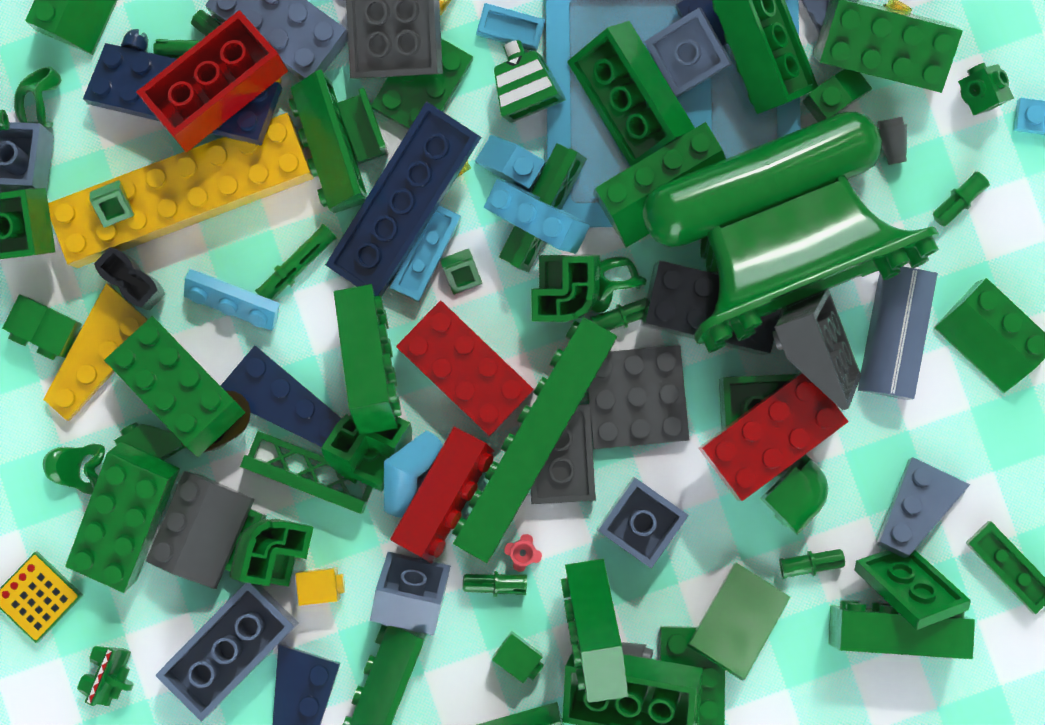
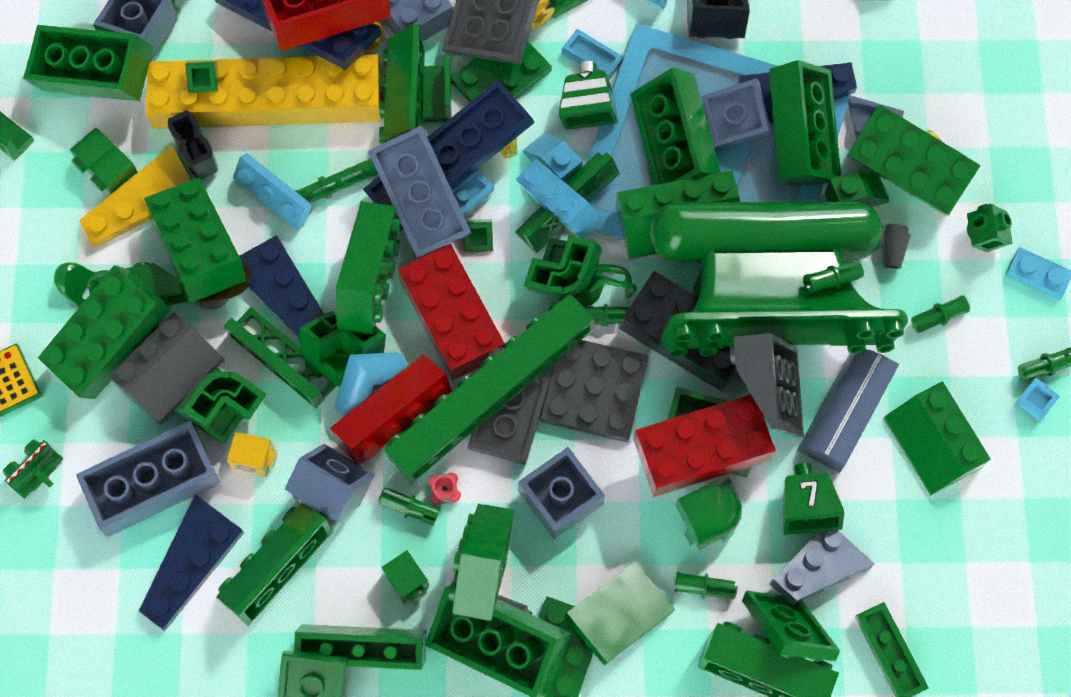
camera: 20 degrees right, 15 degrees down
none -> sand blue plate [368,125,472,259]
none -> green torso [783,462,845,535]
none -> green axle [803,262,864,294]

